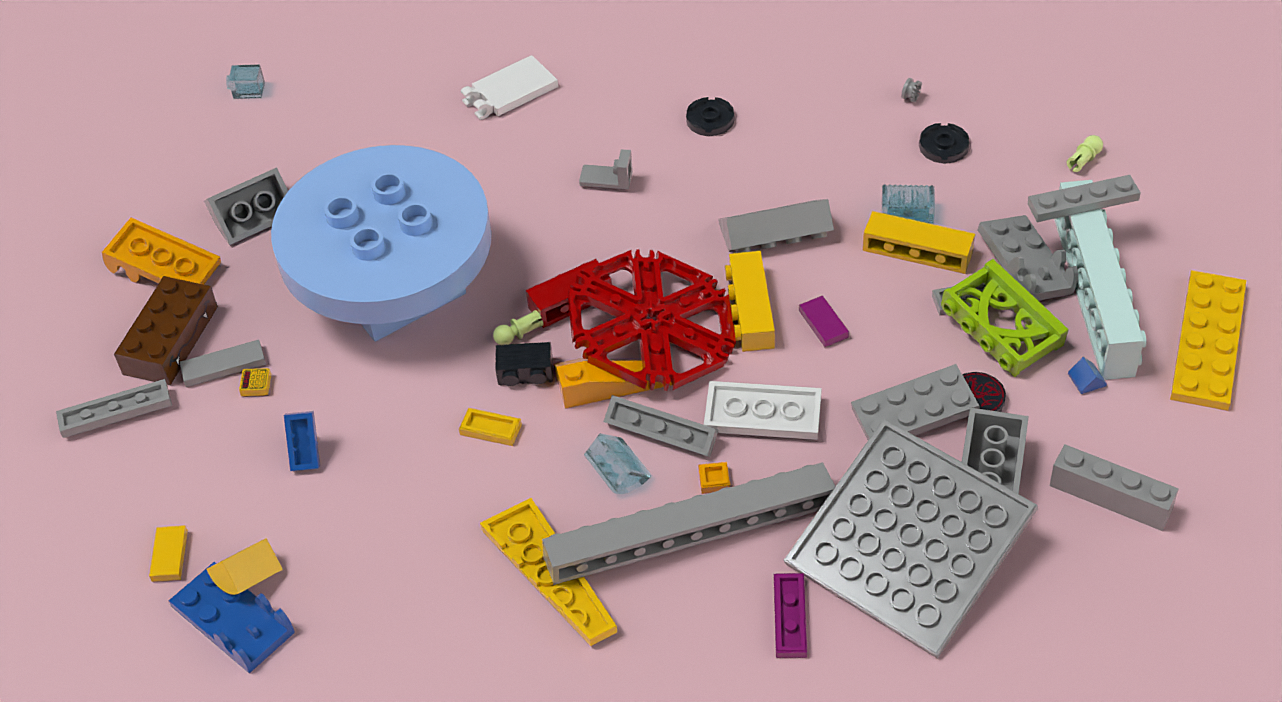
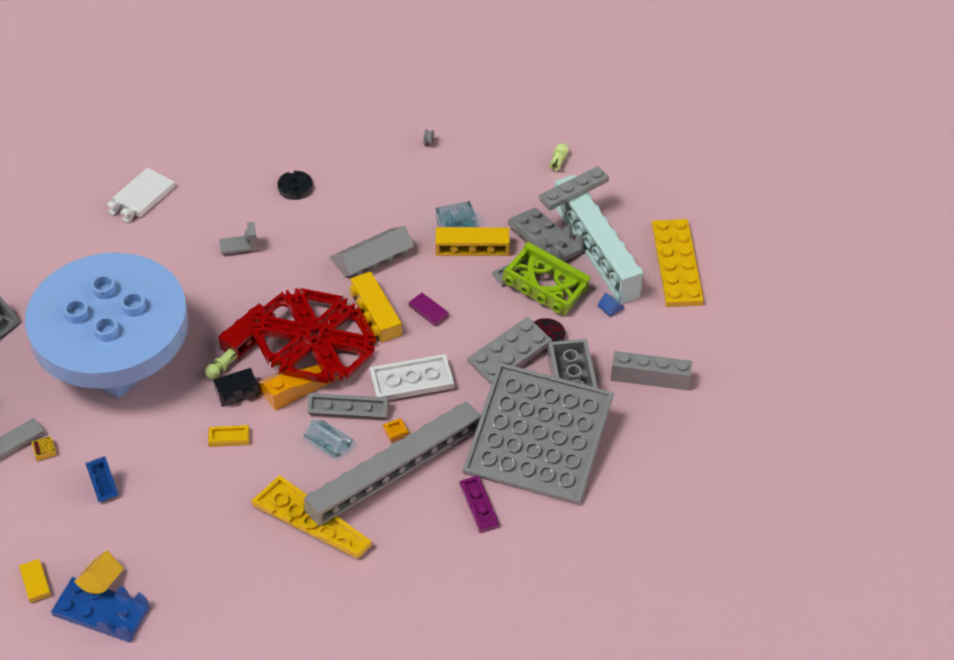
camera: 25 degrees left, 0 degrees up
black tile [919,123,970,164] -> none

